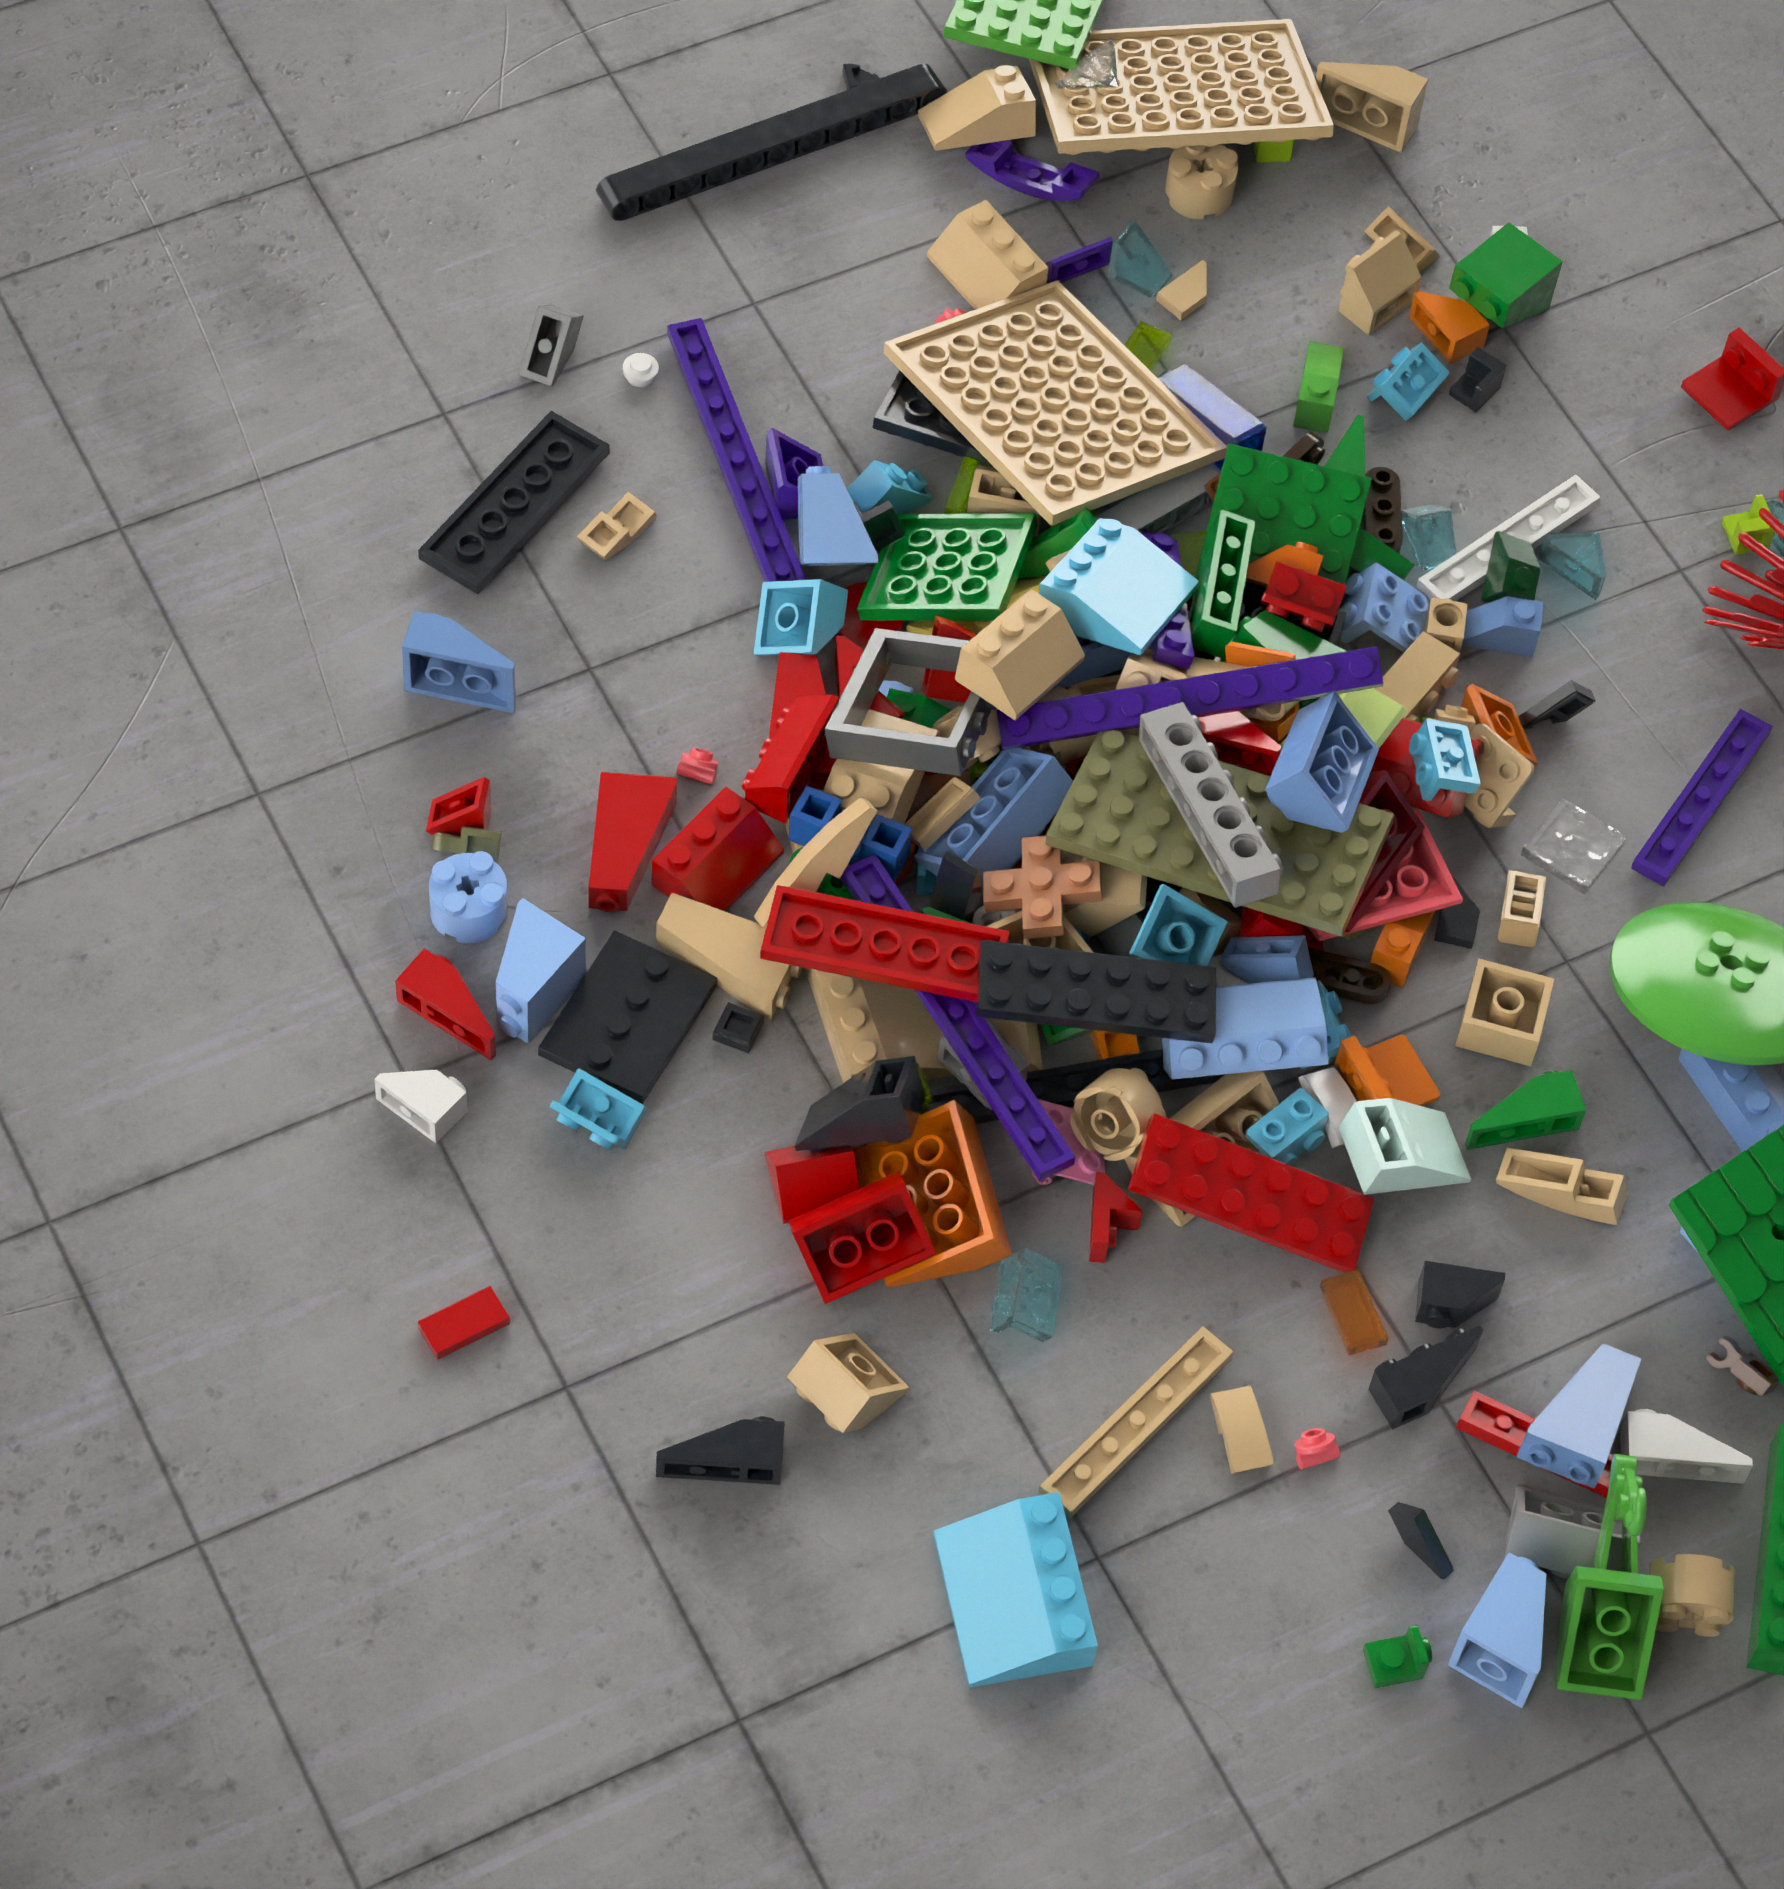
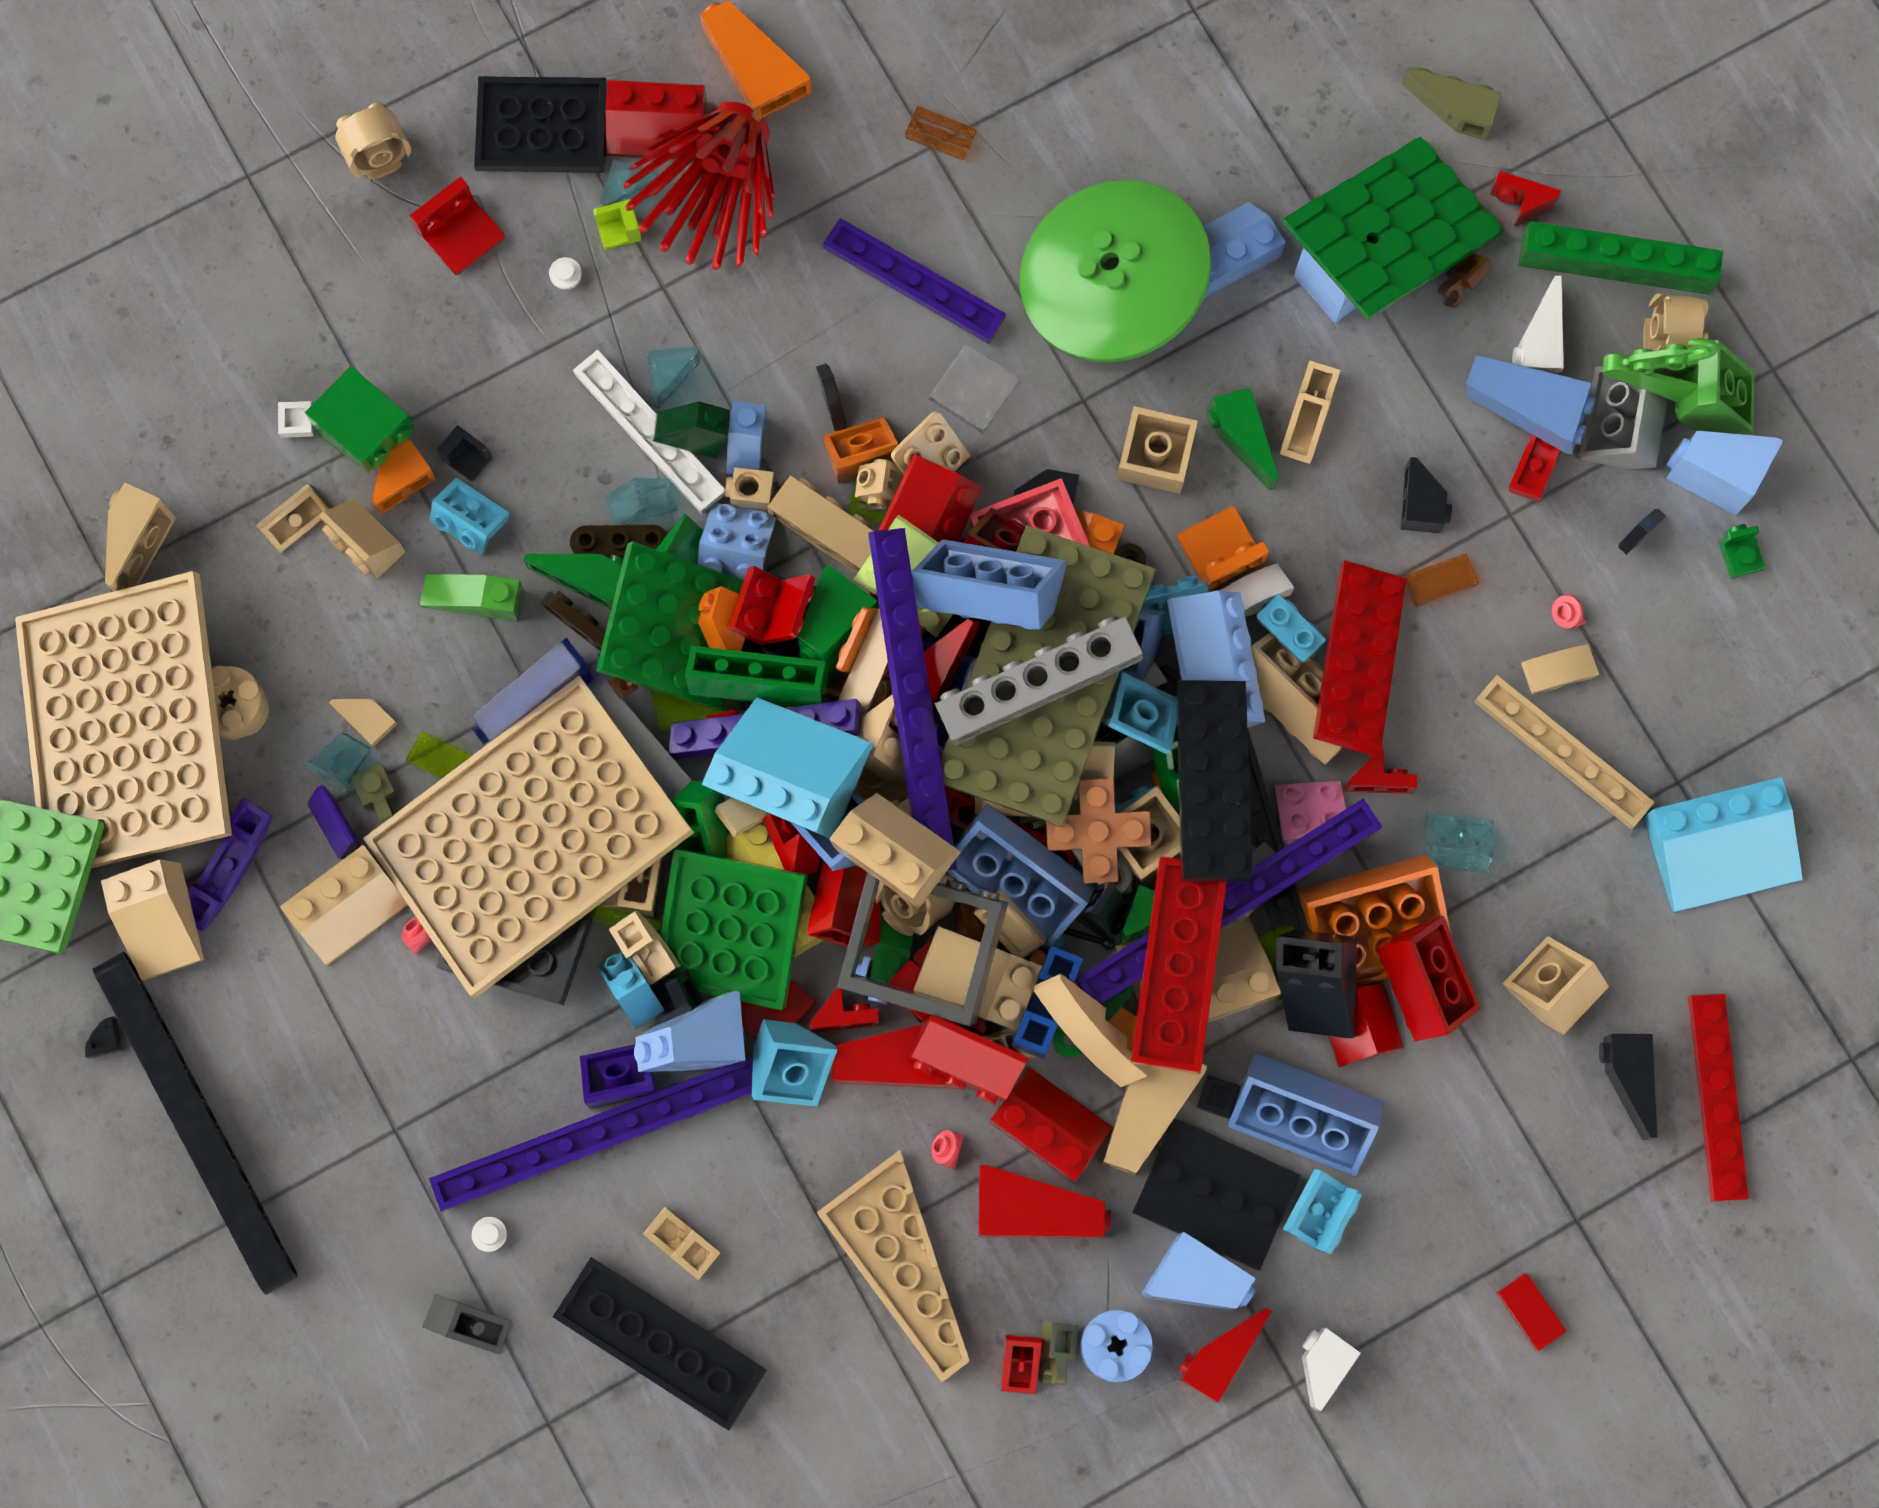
camera: 90 degrees left, 20 degrees up
medium blue slope [402,611,516,713] -> none
clear slope [1055,38,1118,89] -> none
tan brick [1070,1068,1166,1161] -> none
light aqua slope [1338,1098,1471,1195] -> none
black slope [1368,1325,1483,1430] -> none
medium azure bracket [1409,719,1481,801] -> none
tan slope [1497,870,1546,948] -> none
none -> olive plate [350,763,397,823]
none -> white plate [549,257,582,290]
none -> tan slope [609,911,681,986]
none -> tan wing [817,1150,970,1383]
none -> medium blue slope [1227,1052,1385,1177]
none -> red plate [1688,993,1749,1202]

